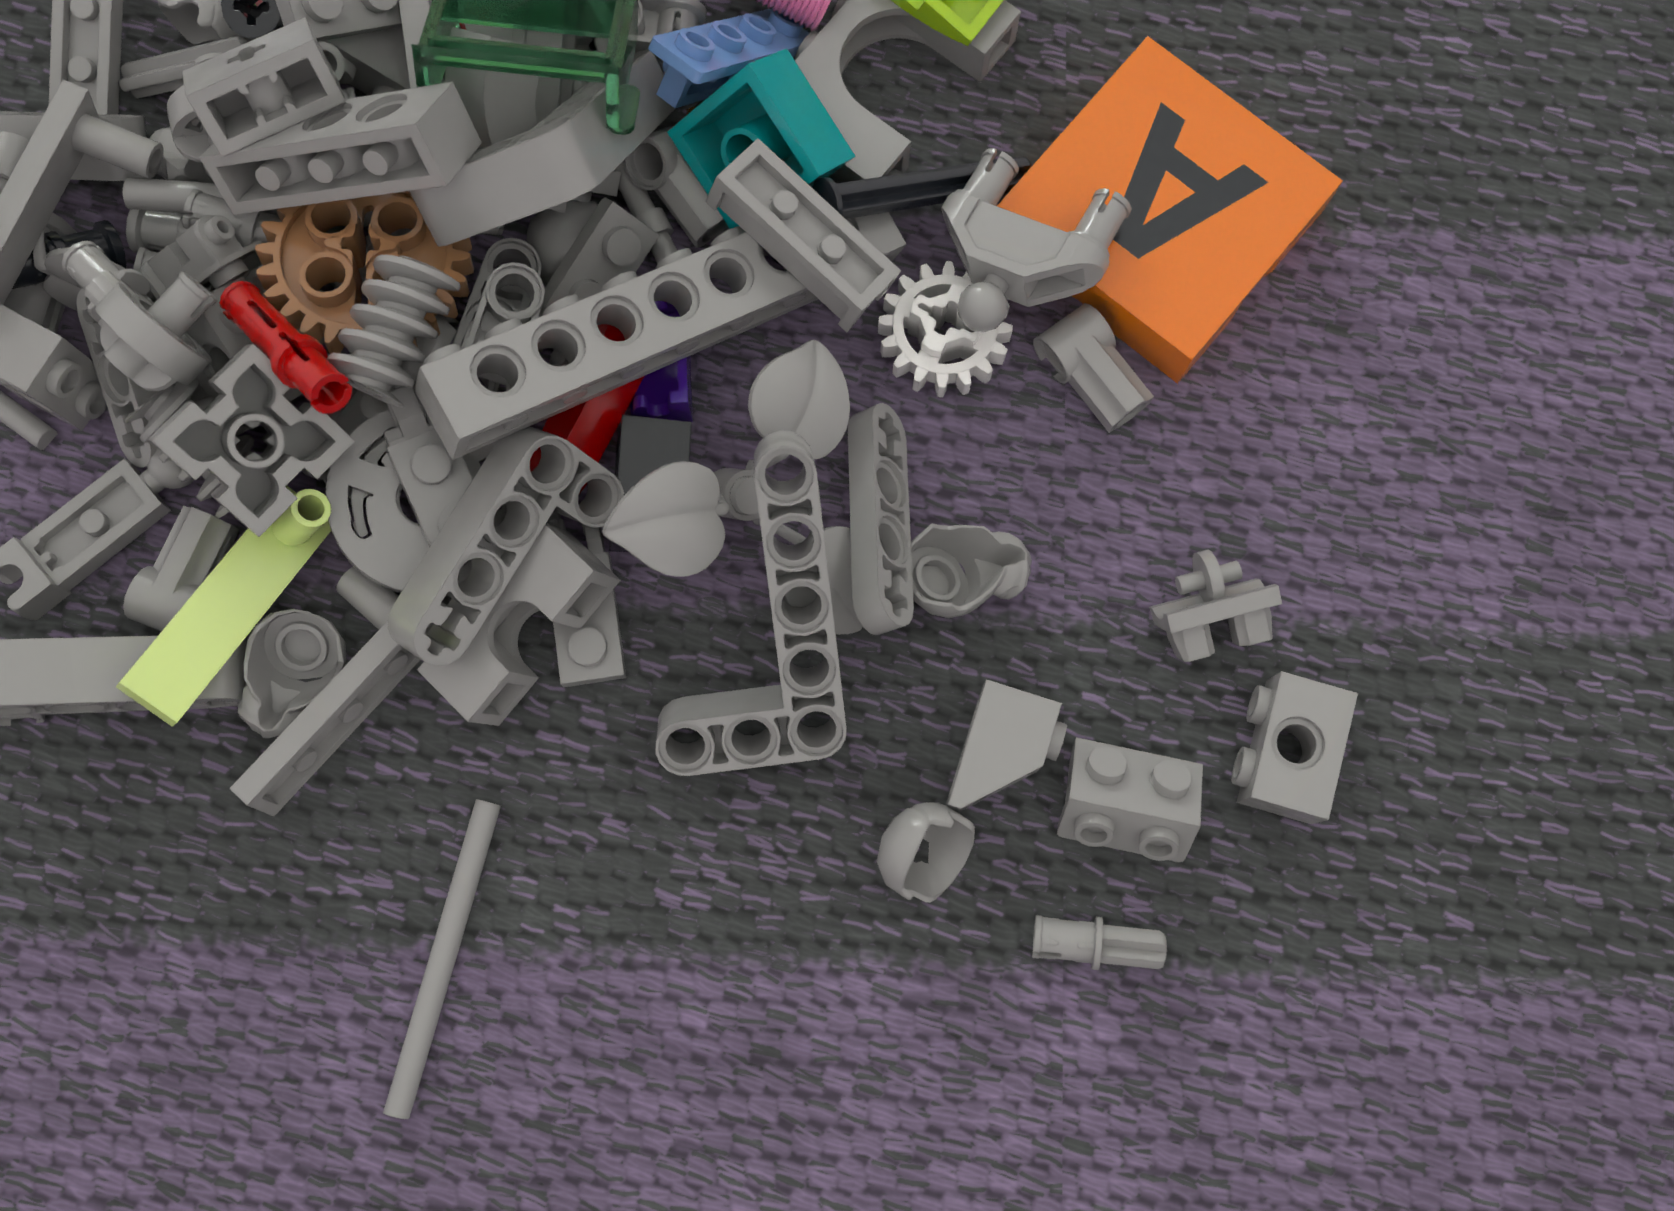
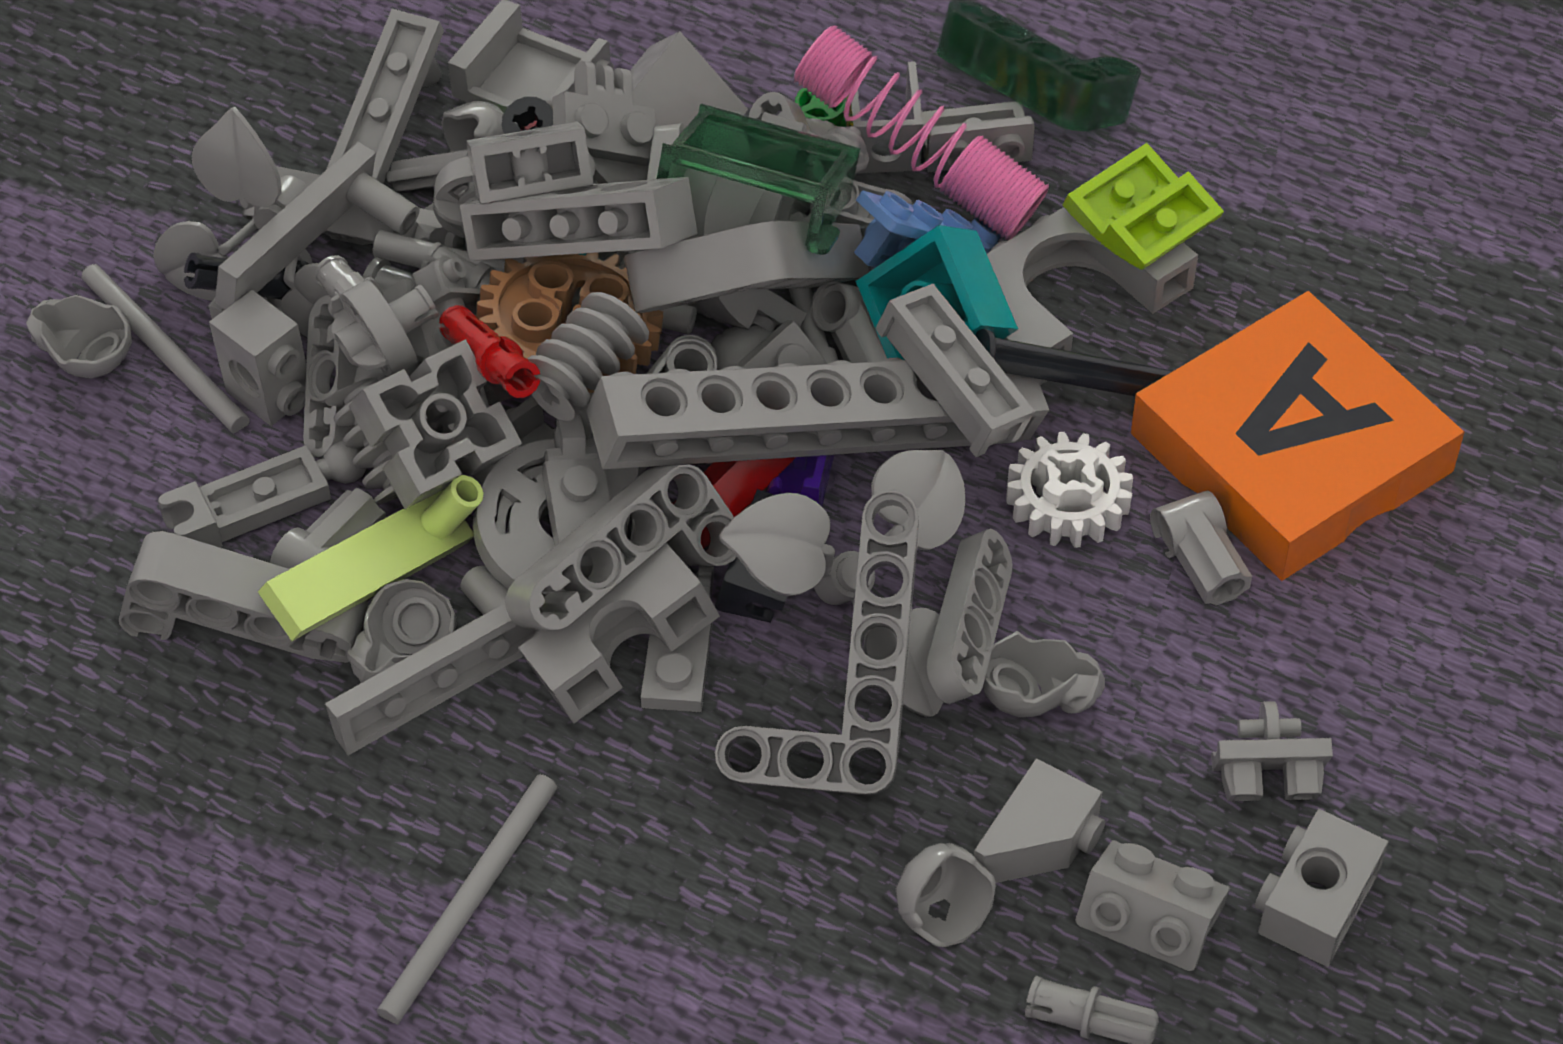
camera: 15 degrees right, 25 degrees down
light grey connector [941,148,1132,332] -> none

